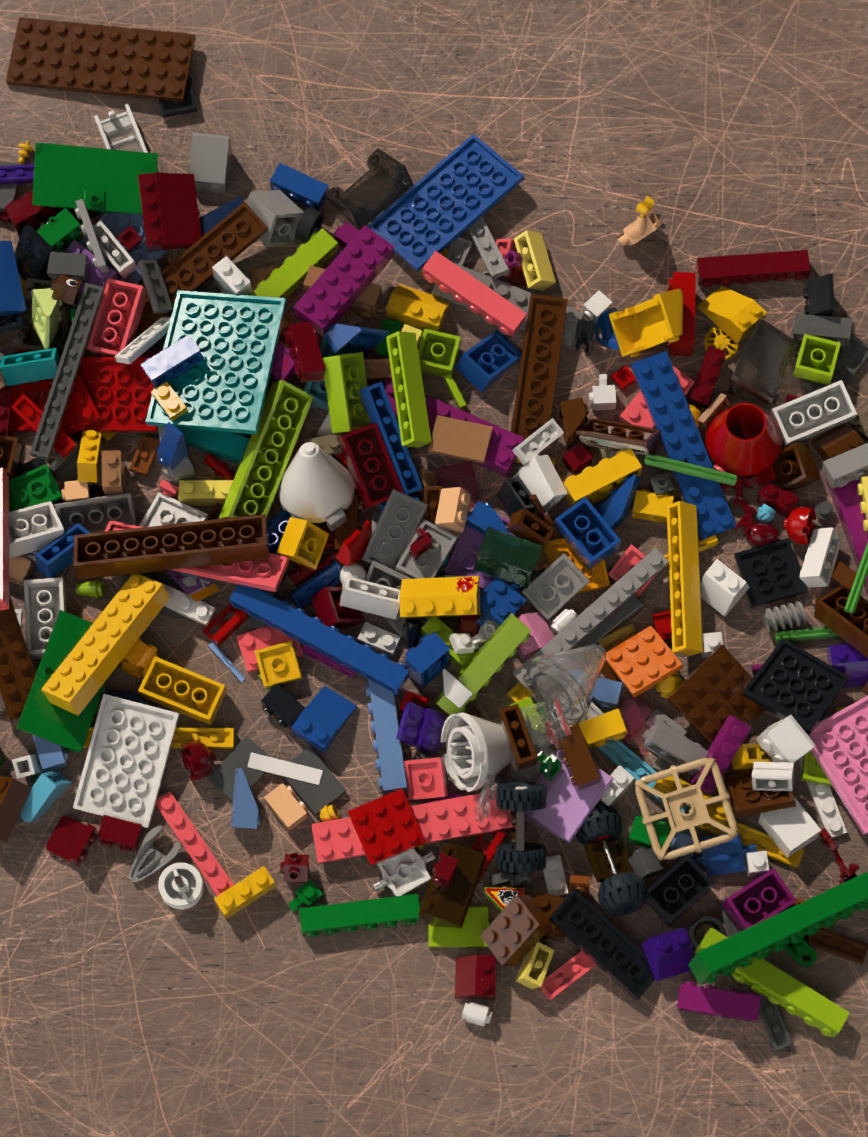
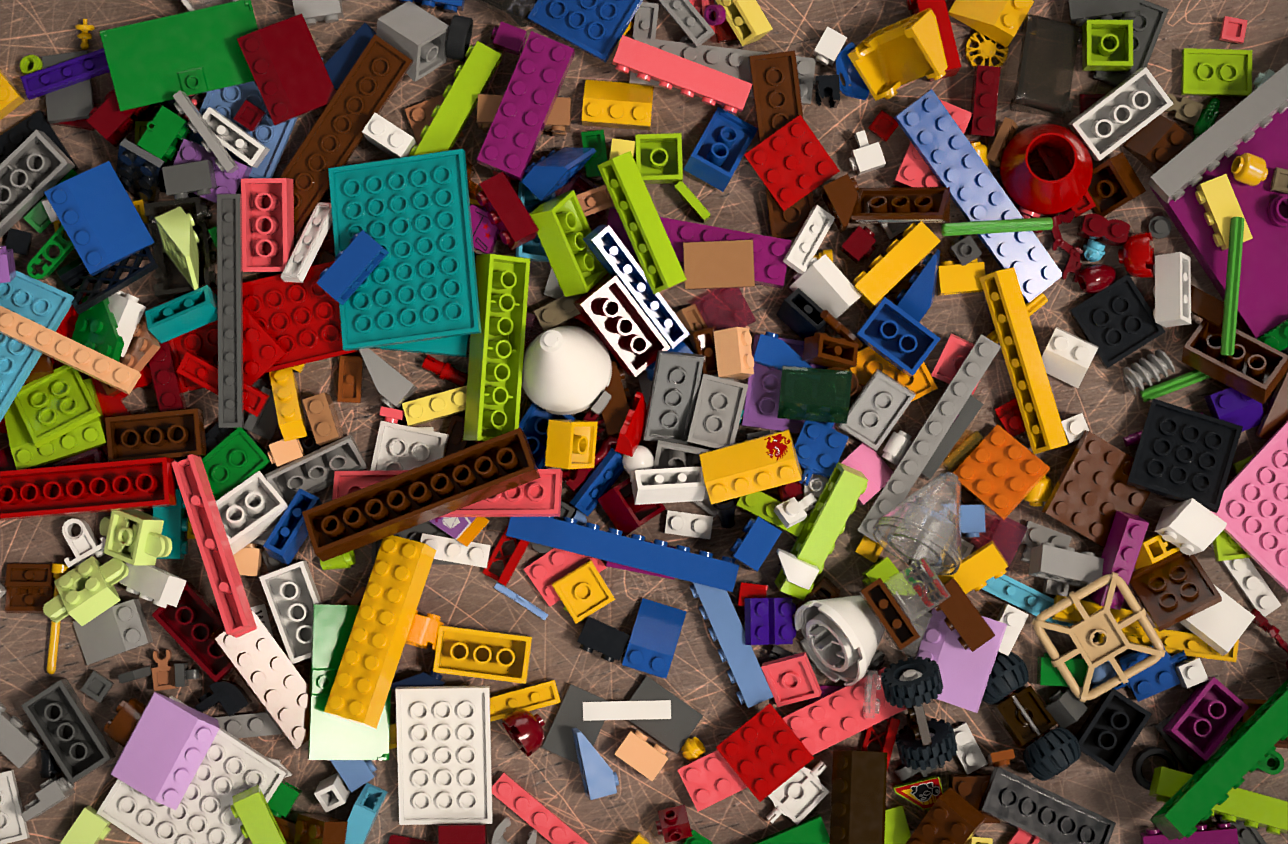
camera: 20 degrees left, 15 degrees up
reddish brown brick [50,274,82,305] -> none
dark grey plate [138,259,173,313] -> none
yellow plate [151,381,188,421] -> none
blue slope [157,422,188,470] -> none
dark red bracket [409,527,432,560] -> none
dark red brick [432,852,459,887] -> none
green plate [537,751,563,782] -> none
dark purple slope [642,927,692,982] -> none
white brick [752,762,795,791] -> none
none -> red plate [743,115,840,211]

